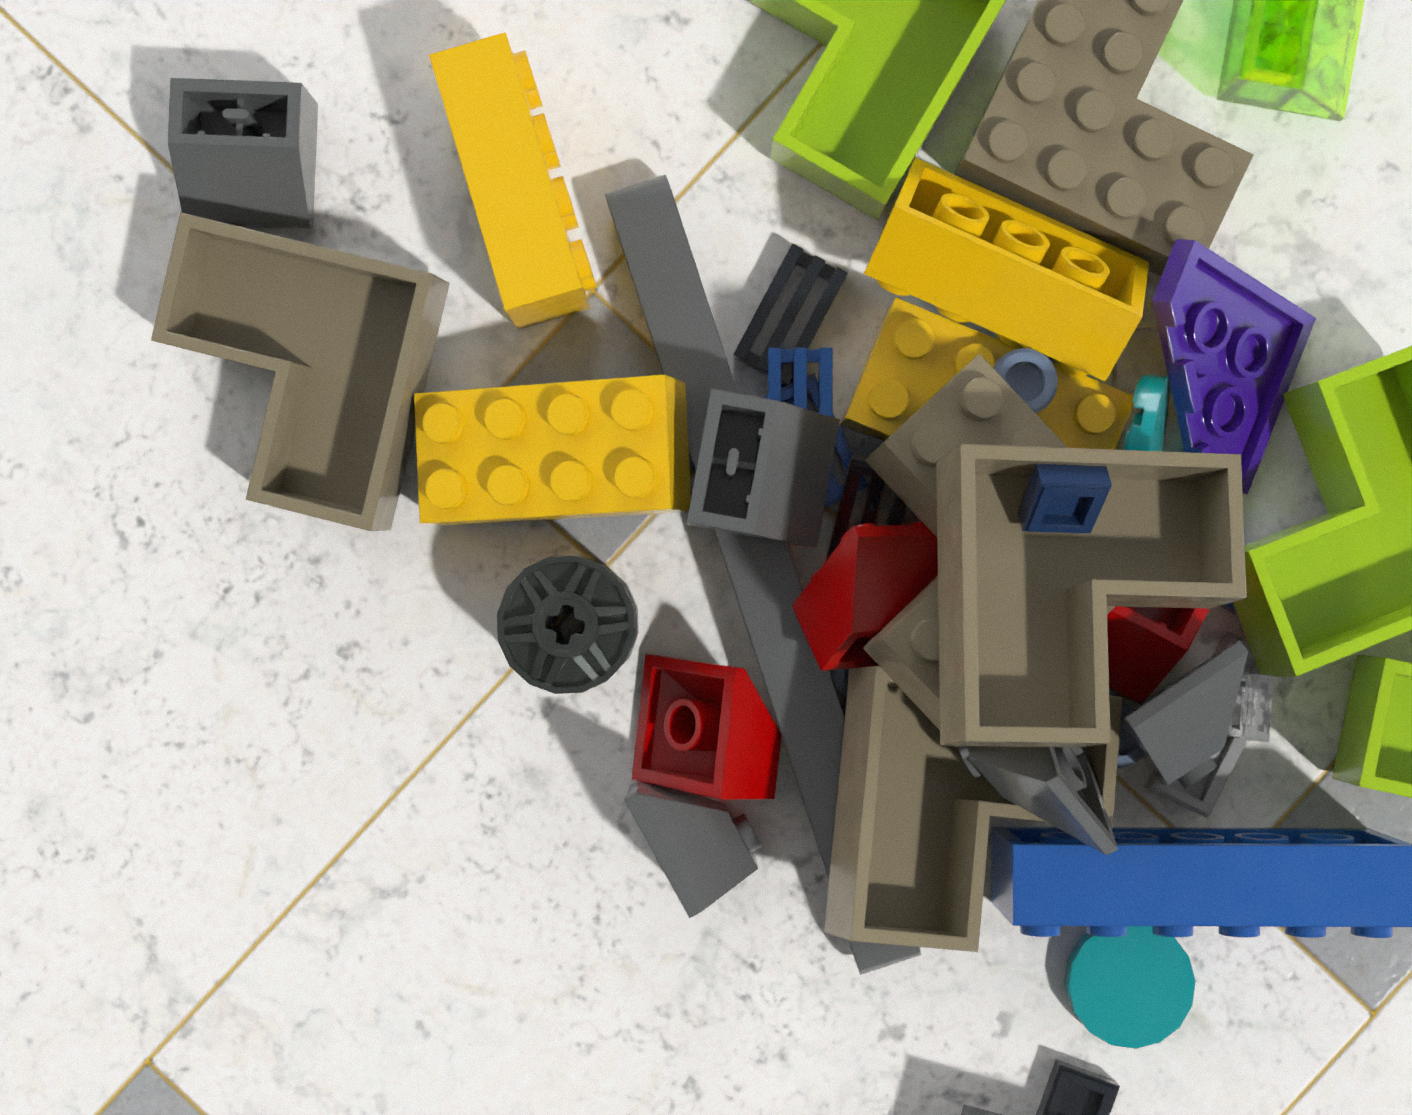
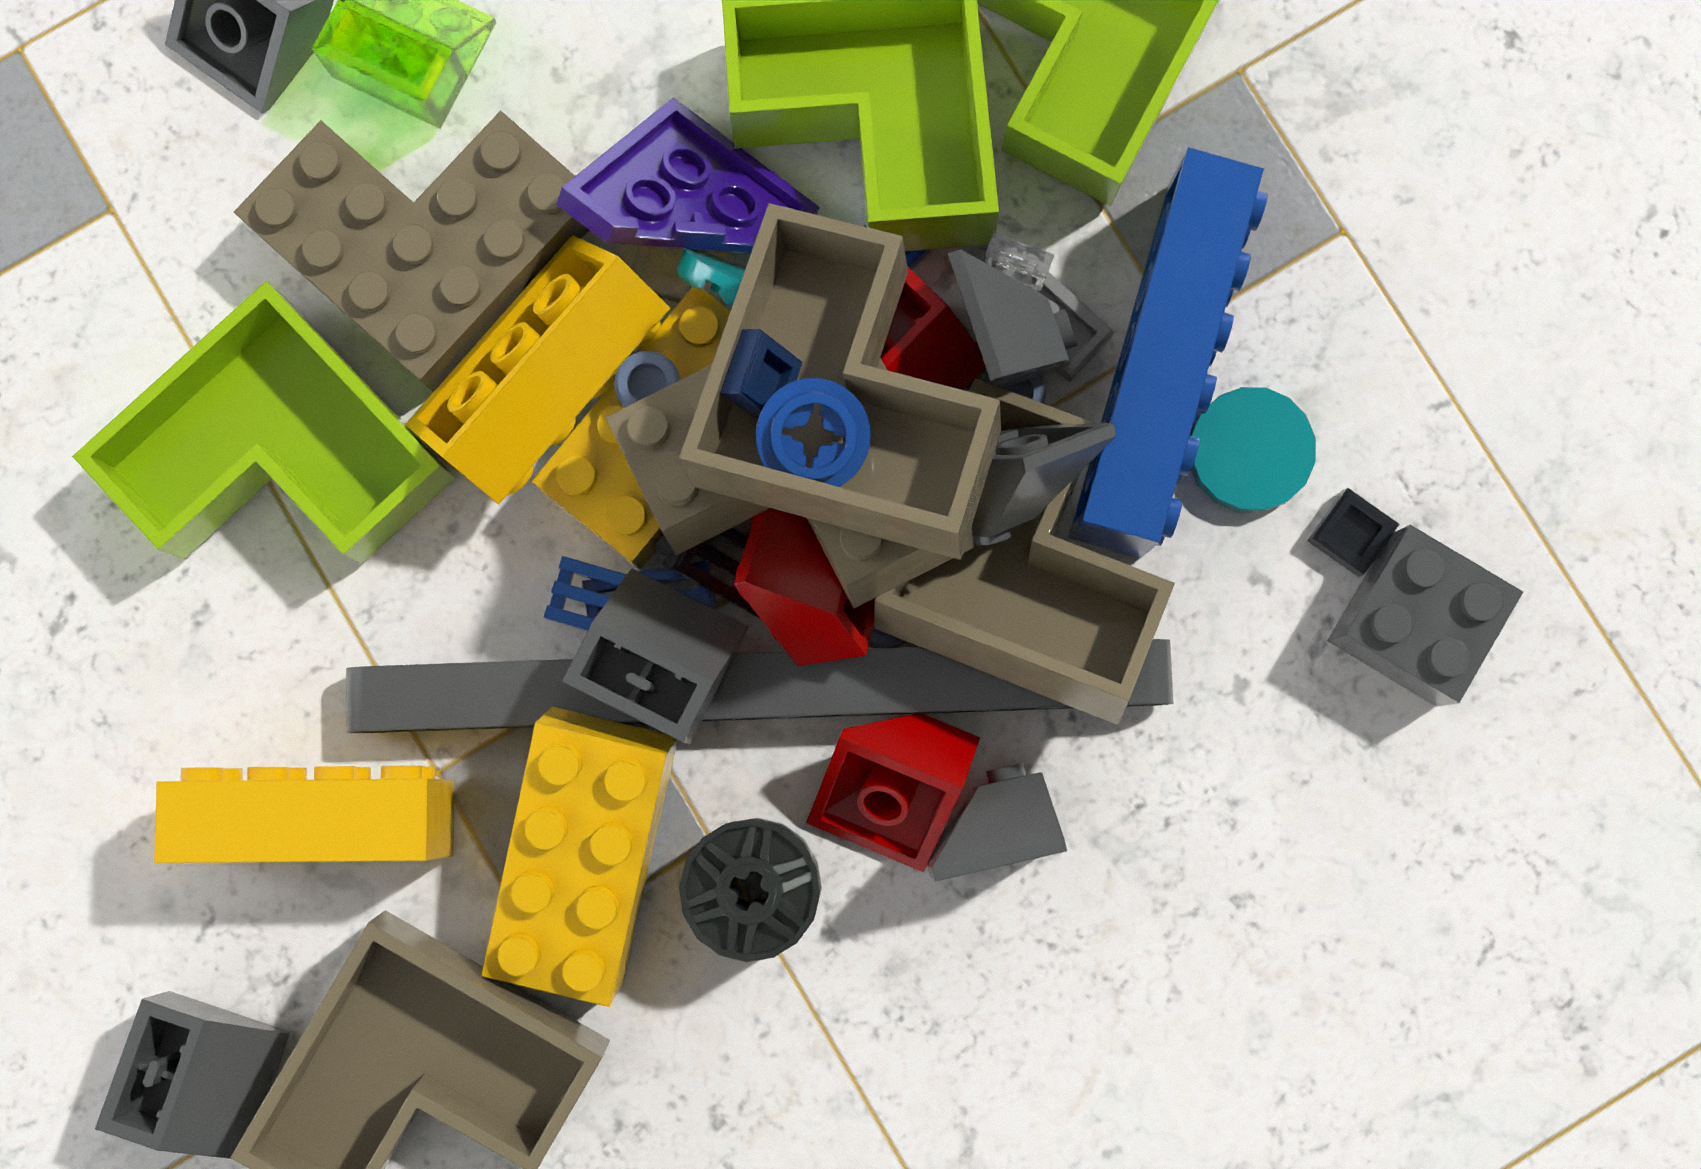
camera: 70 degrees left, 5 degrees down
black tile [733,243,848,386] -> none
none -> blue gear [756,378,871,487]

